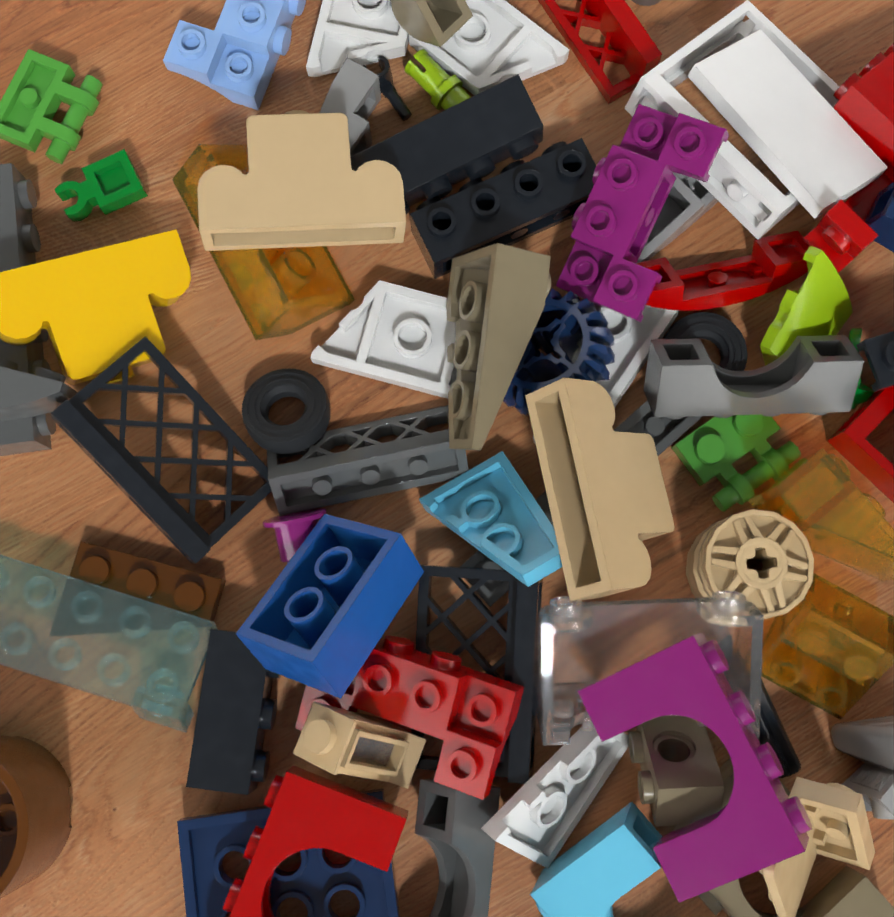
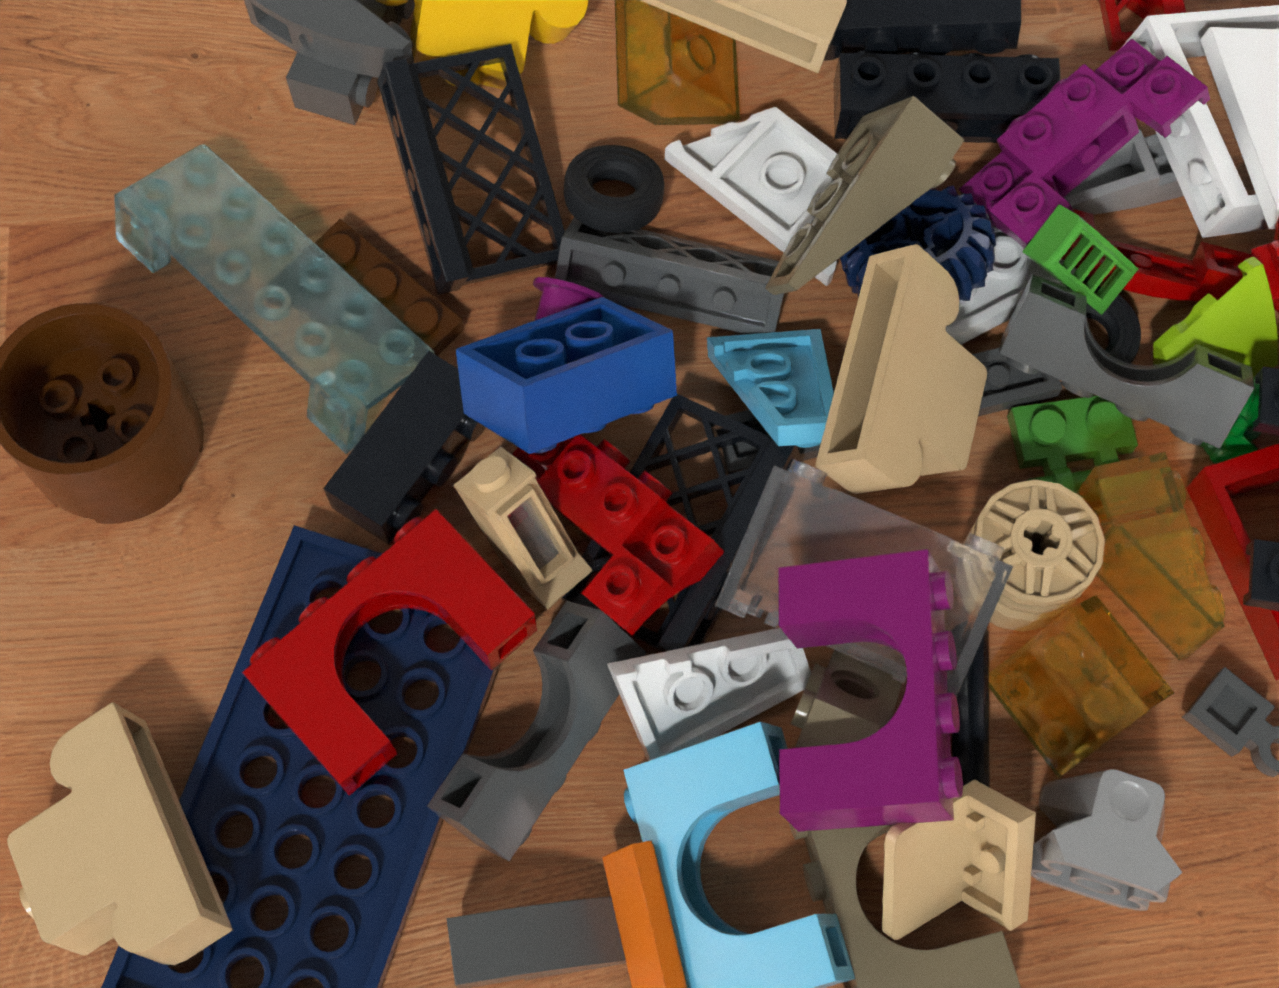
camera: 25 degrees right, 10 degrees down
none -> bright green slope [1022,204,1138,315]

